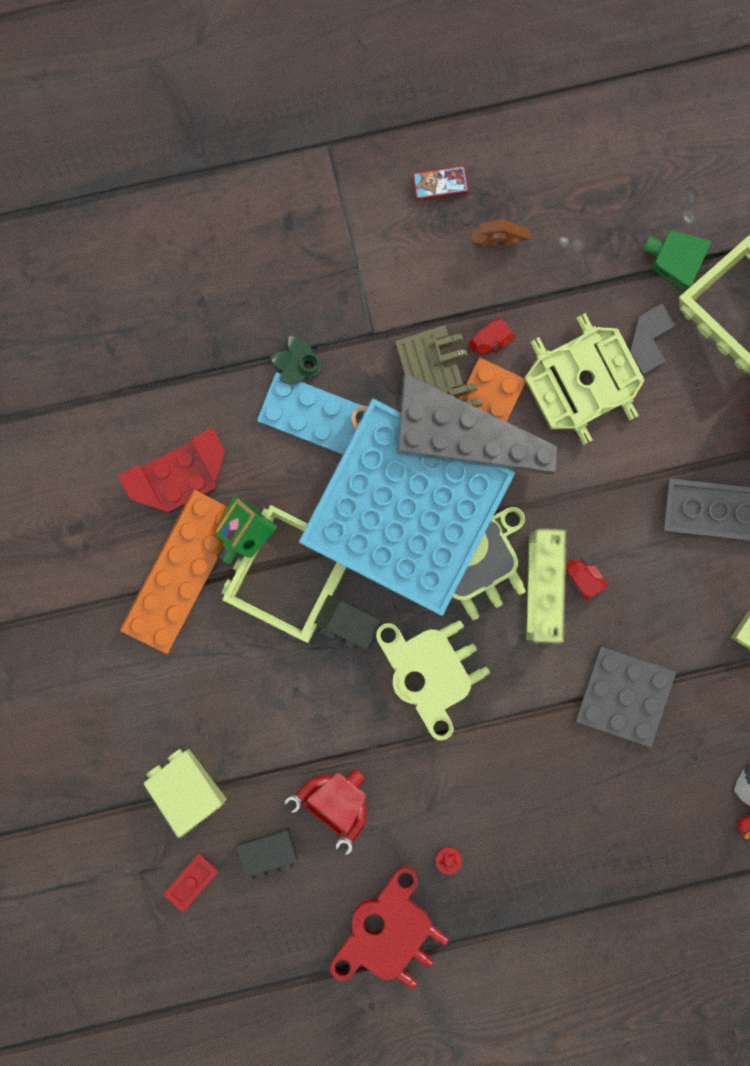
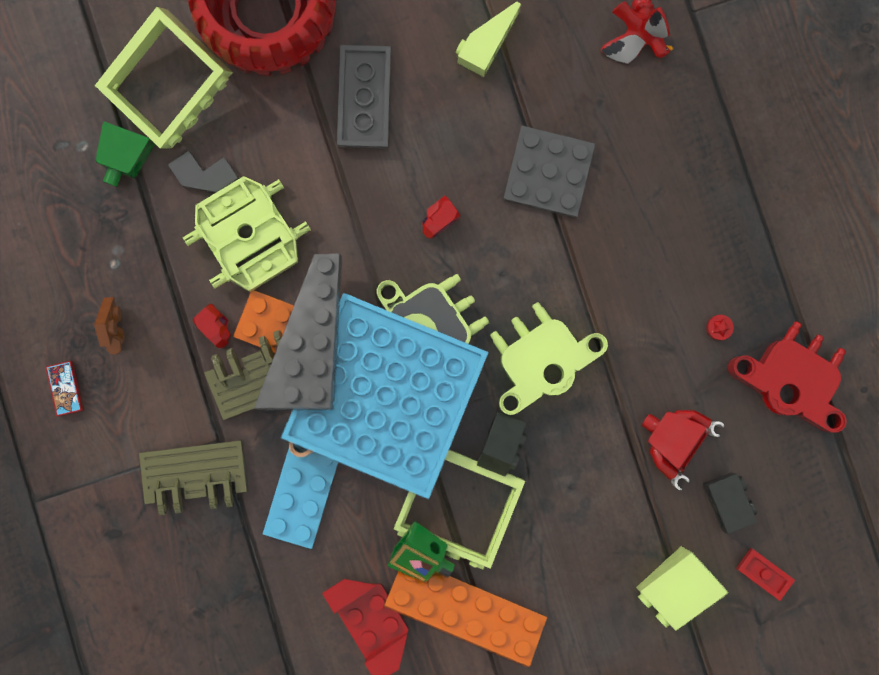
camera: 95 degrees left, 0 degrees up
dark green plate [270,336,322,385] -> none
yellowish green window [526,530,565,642] -> none
none -> olive hinge [139,440,248,515]

